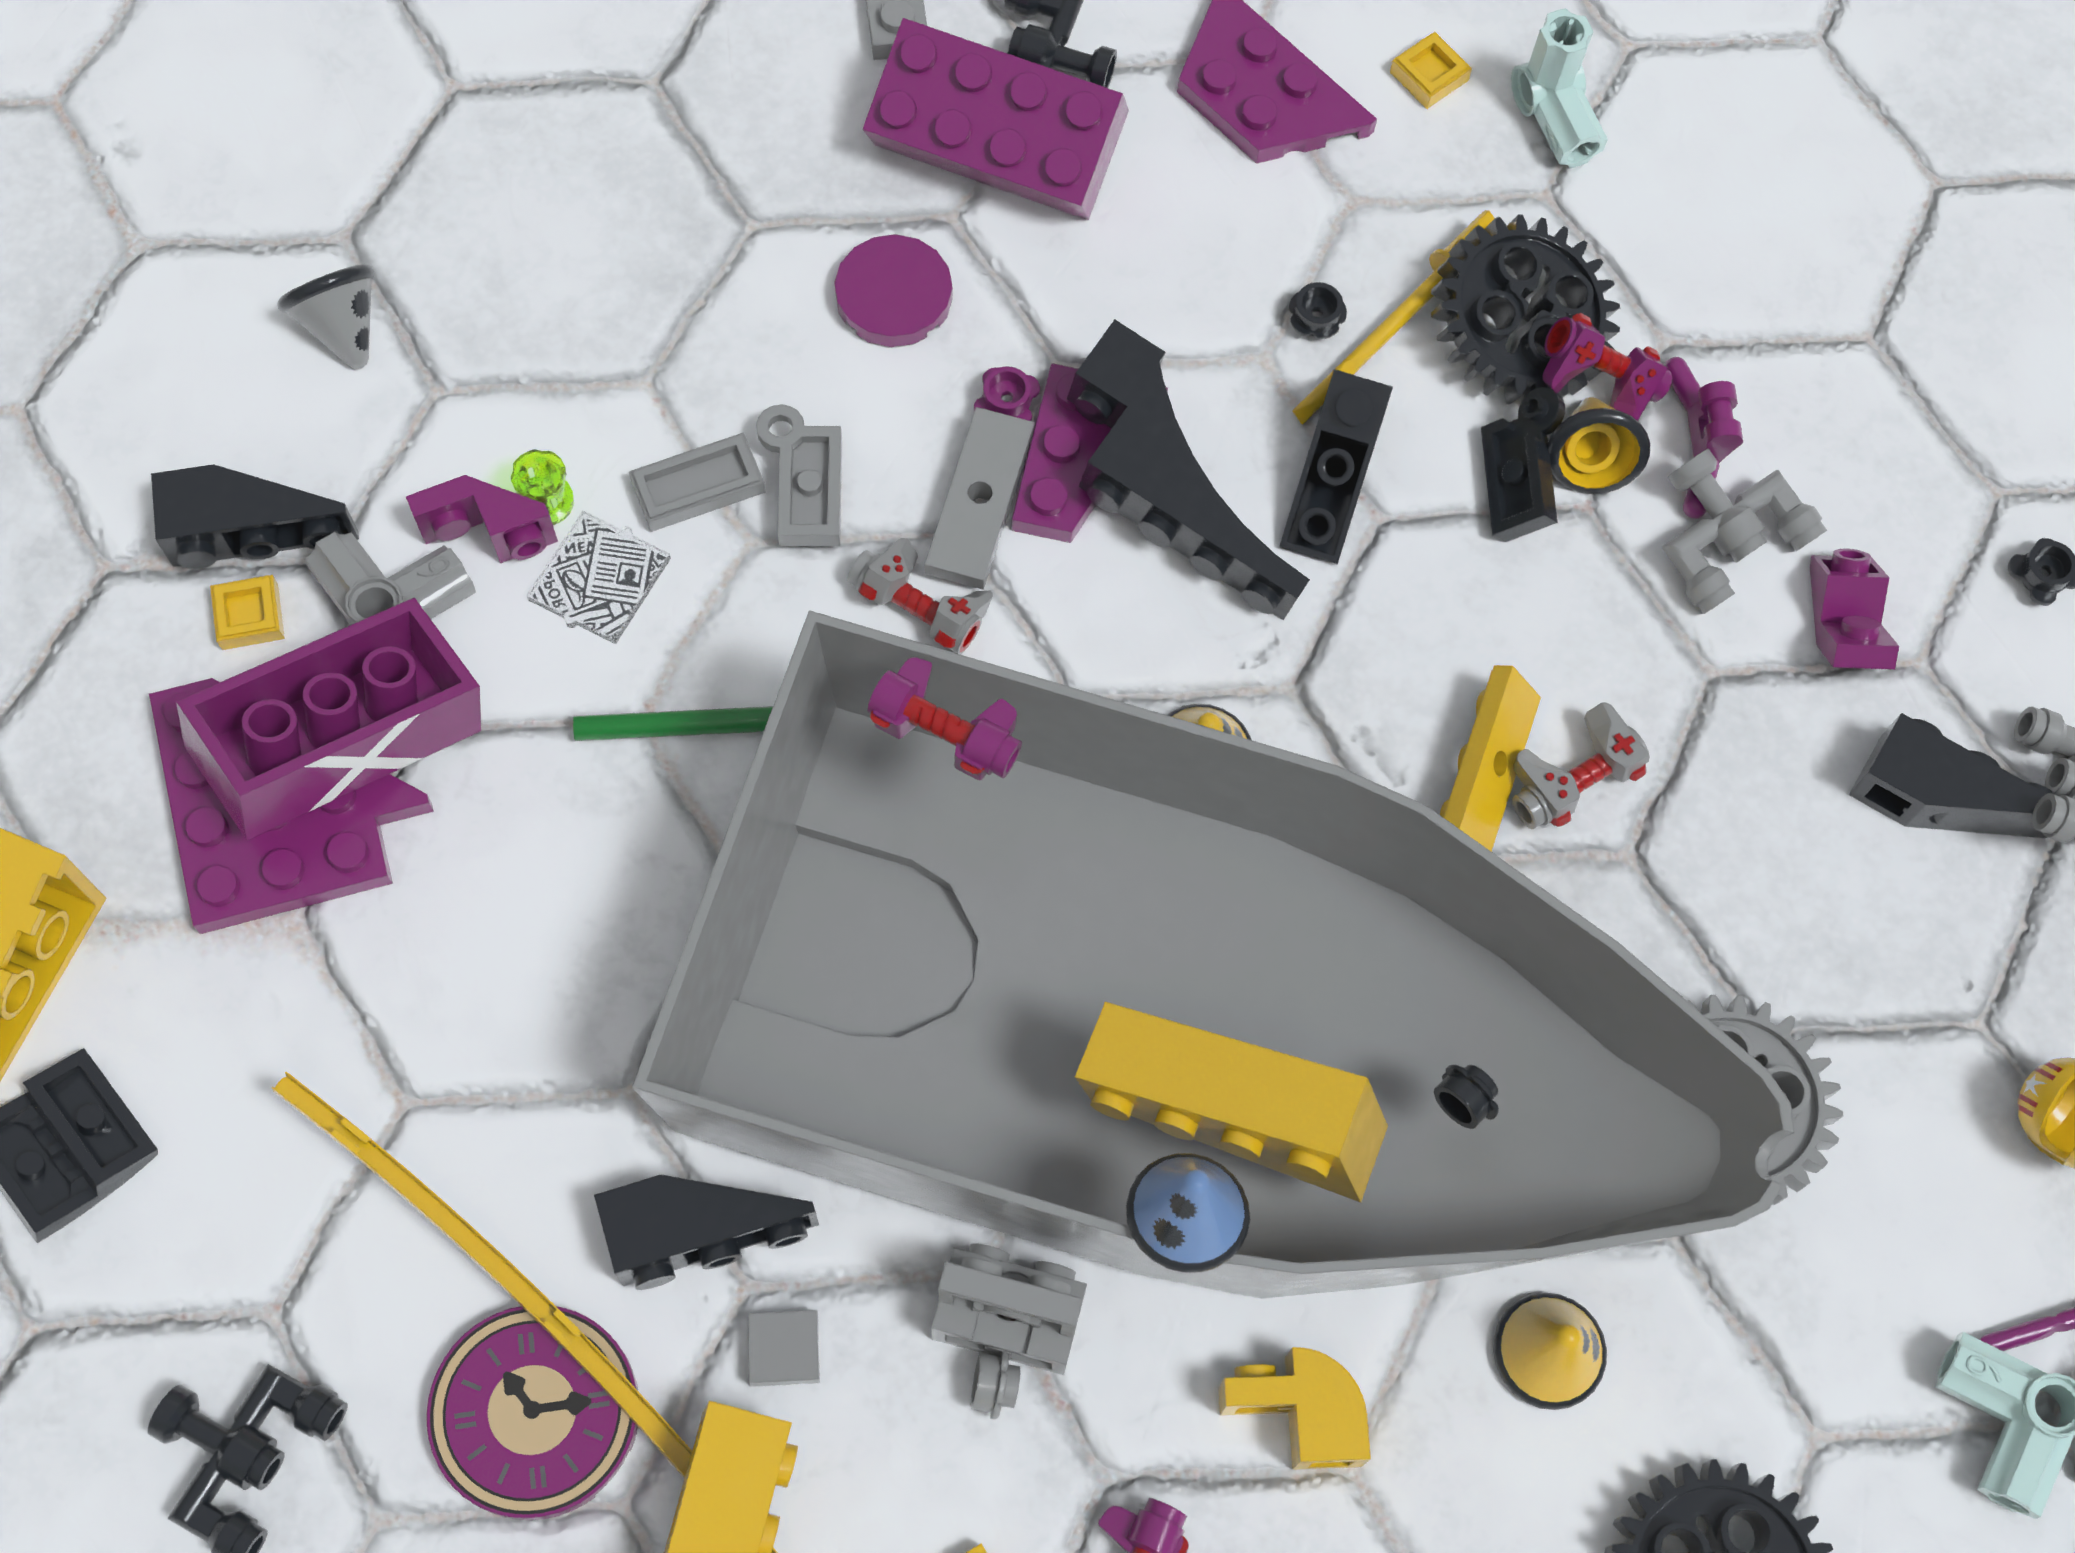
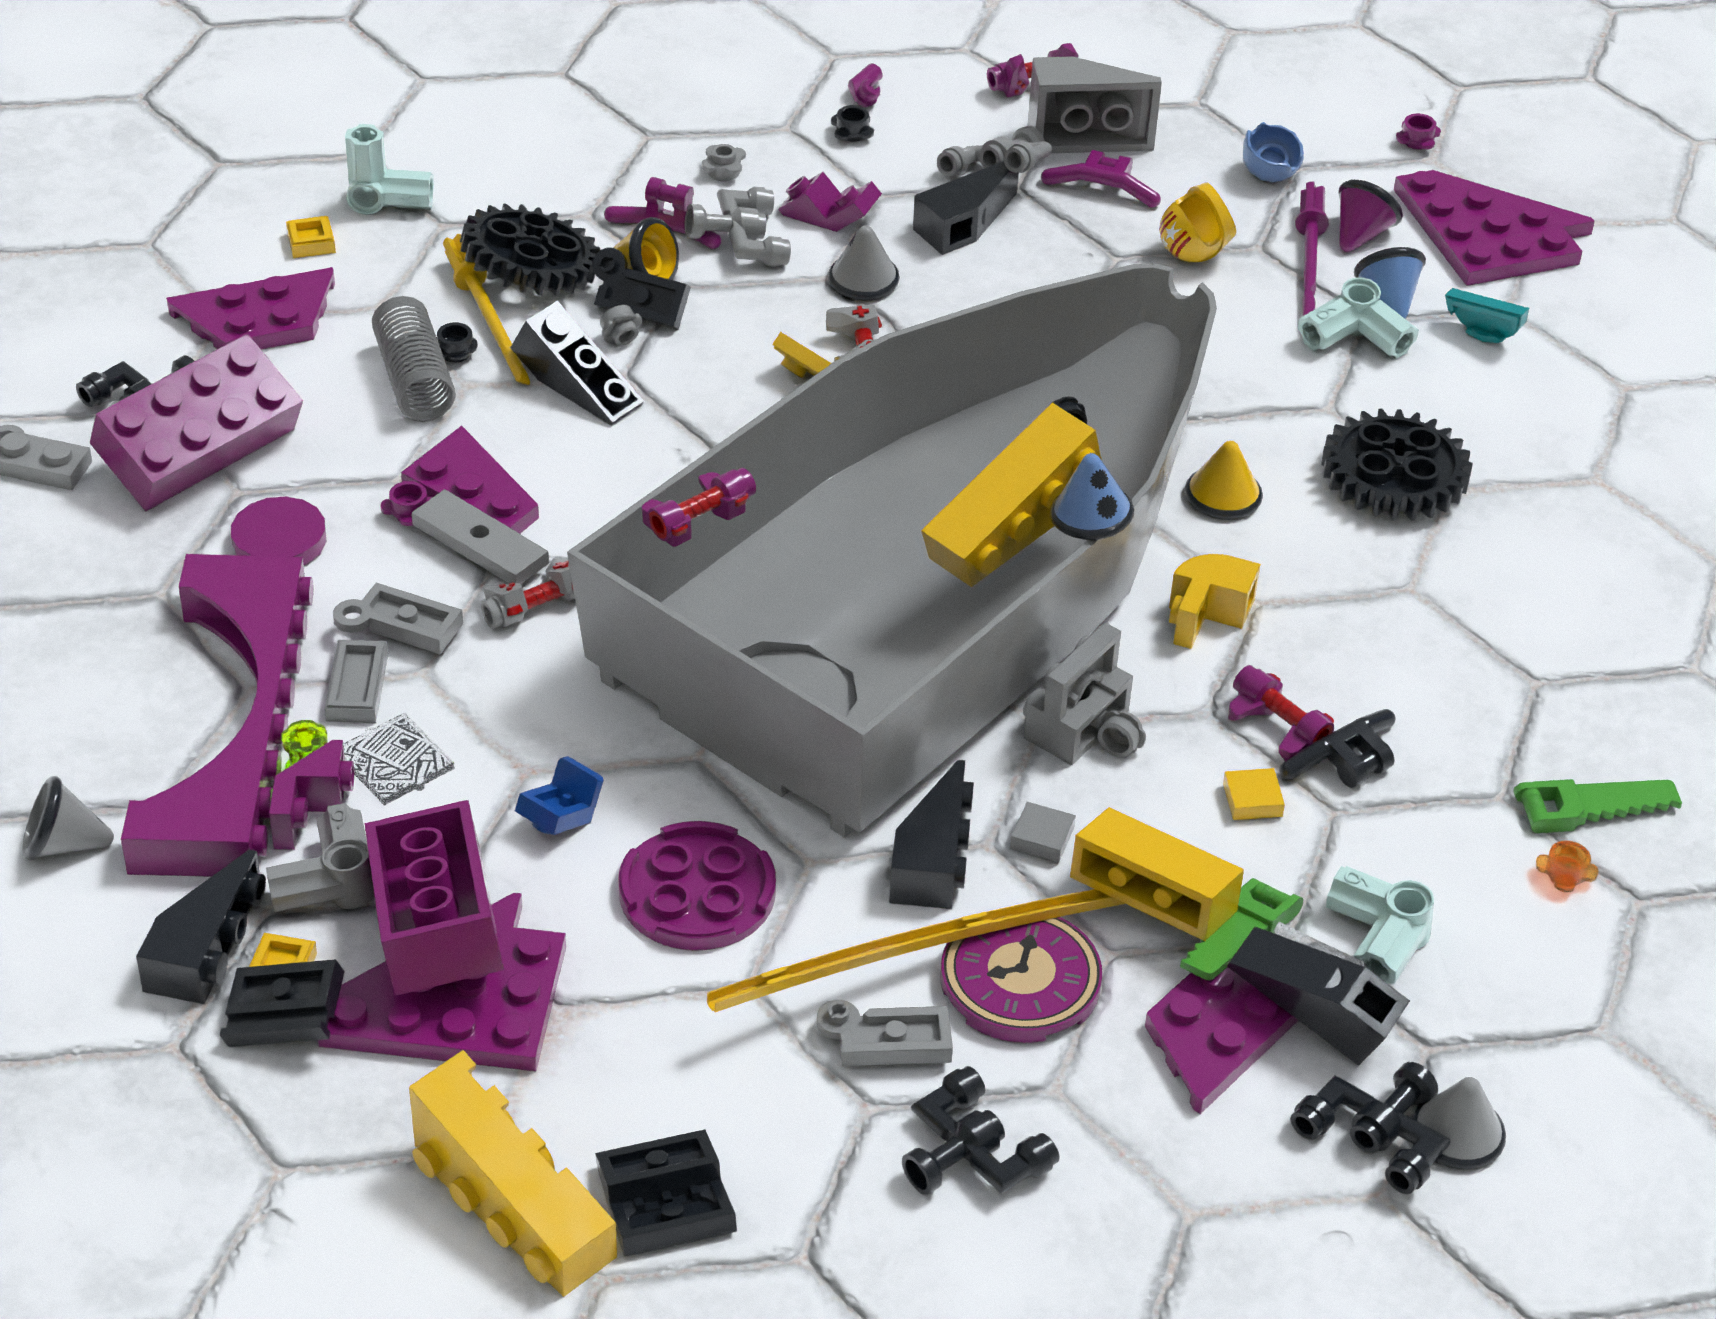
camera: 65 degrees left, 25 degrees down
green bar [573,706,773,741] -> none
black arch [1067,319,1310,620] -> none
magenta piece [1543,313,1672,421] -> none
none -> magenta arch [121,554,314,877]
none -> black plate [219,959,345,1047]
none -> light grey piece [371,296,456,421]
none -> blue bracket [515,756,604,835]
none -> light grey plate [600,305,642,345]
none -> magenta tile [618,821,776,951]
none -> light grey plate [702,144,746,181]
none -> light grey hinge [816,1000,953,1066]
none -> light grey hat [828,225,900,301]

